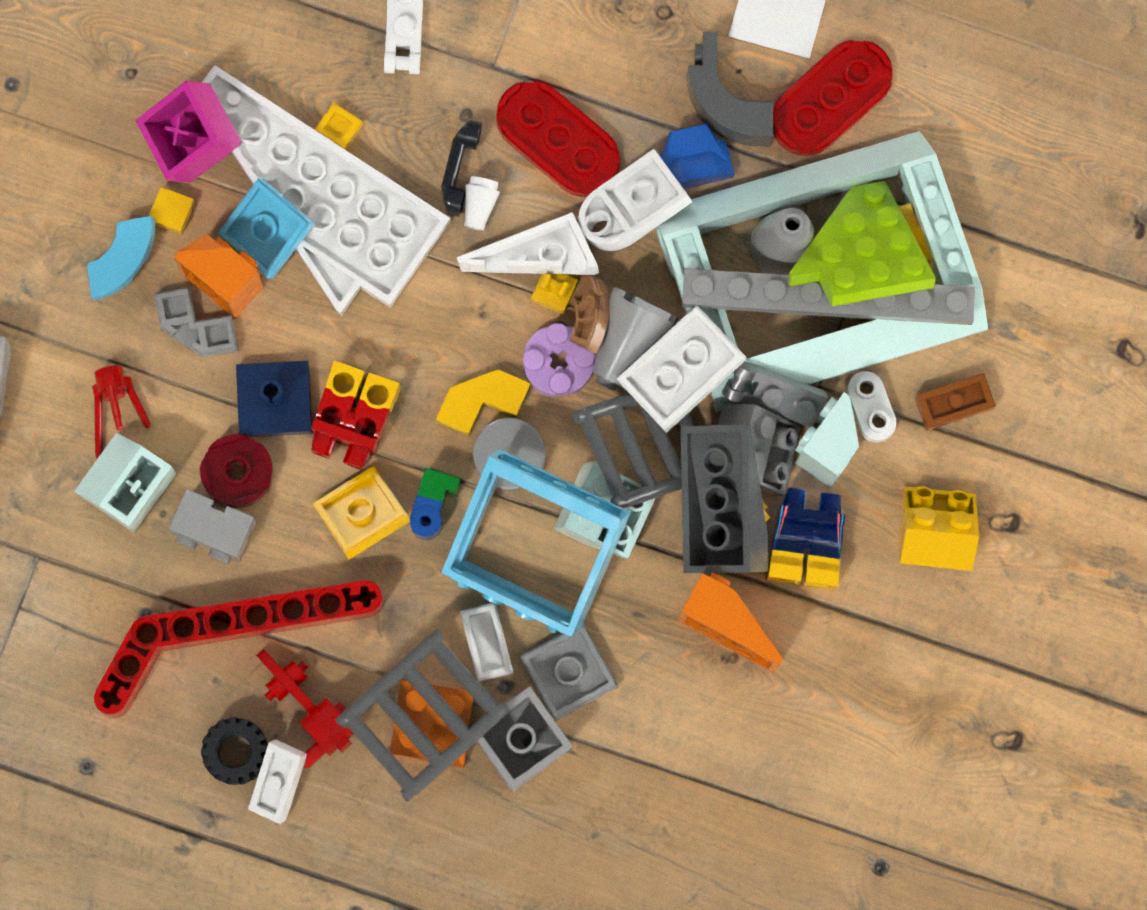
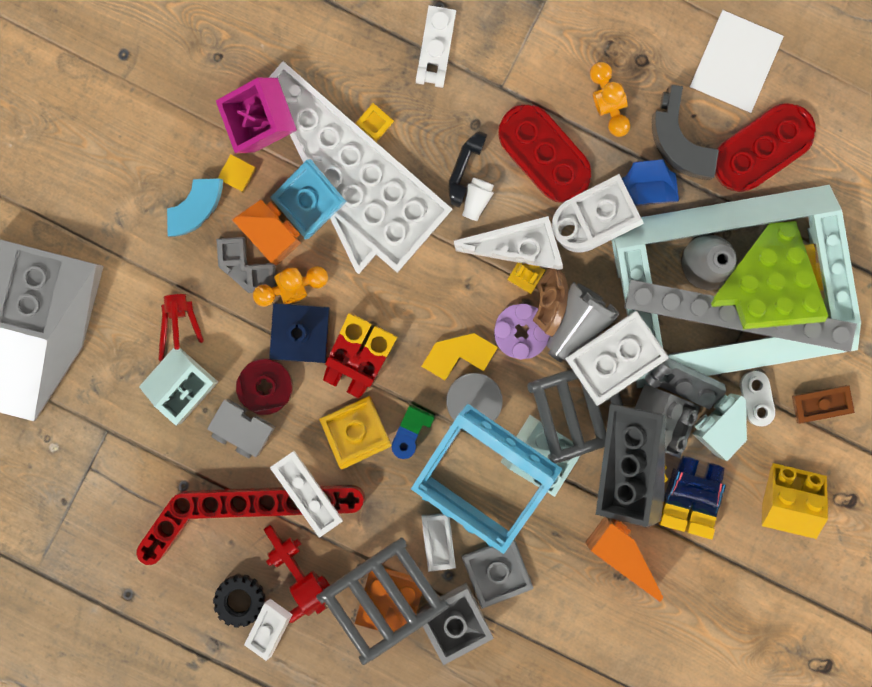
camera: 10 degrees right, 10 degrees up
none -> light orange piece [253,266,328,307]
none -> white plate [270,451,343,538]
none -> light orange piece [590,62,631,137]

